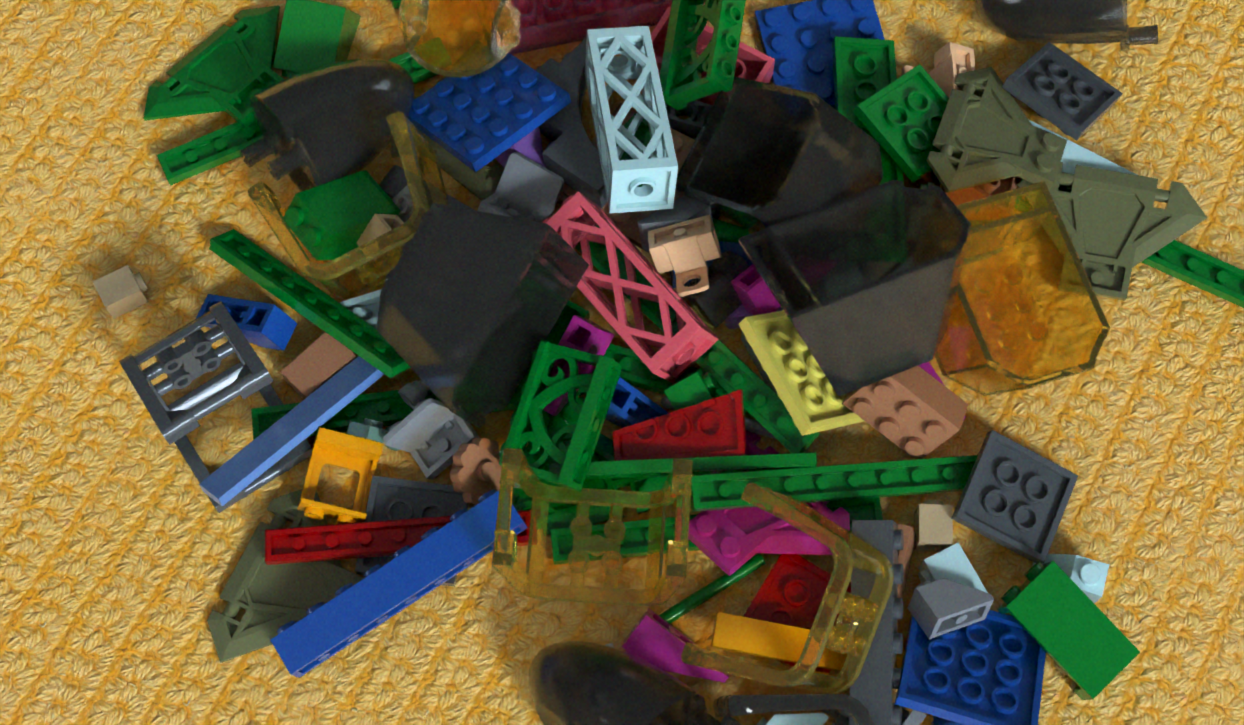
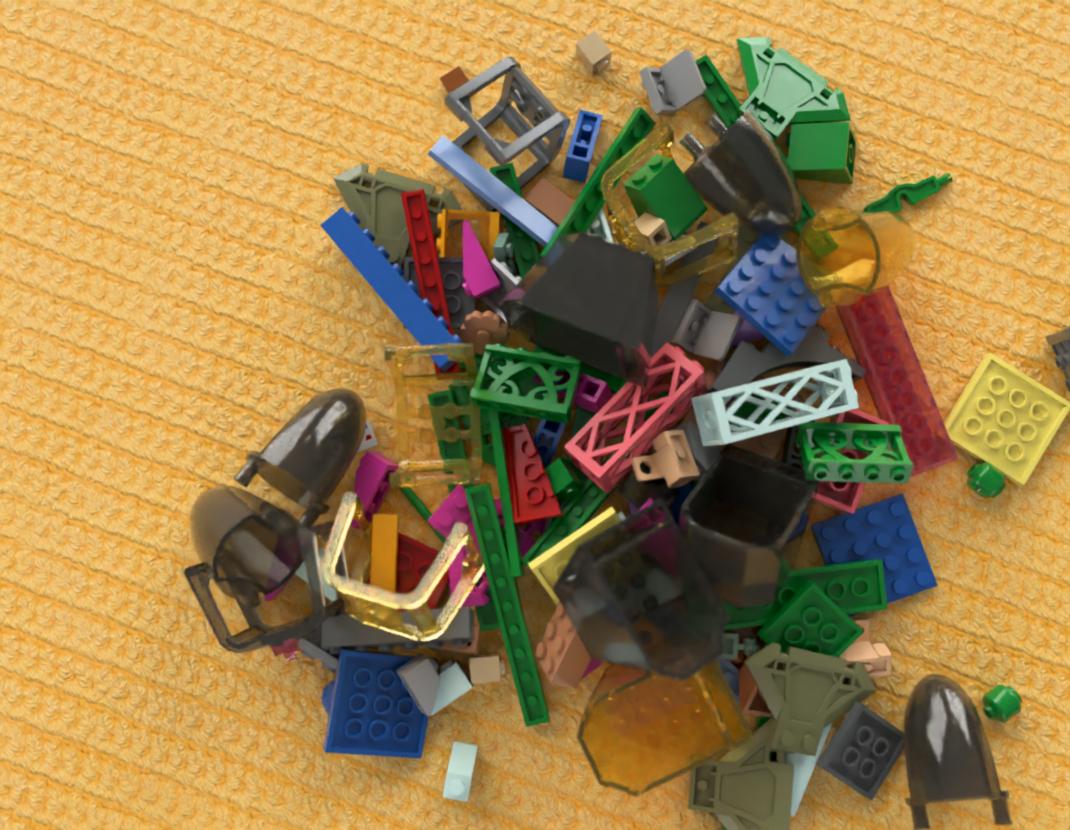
camera: 85 degrees right, 15 degrees up
dark grey plate [951,430,1078,564] -> none
green panel [997,561,1140,700] -> none
none -> dark orange tile [440,66,469,94]
none -> dark pink slope [462,220,500,301]
none -> light grey bracket [639,50,706,115]

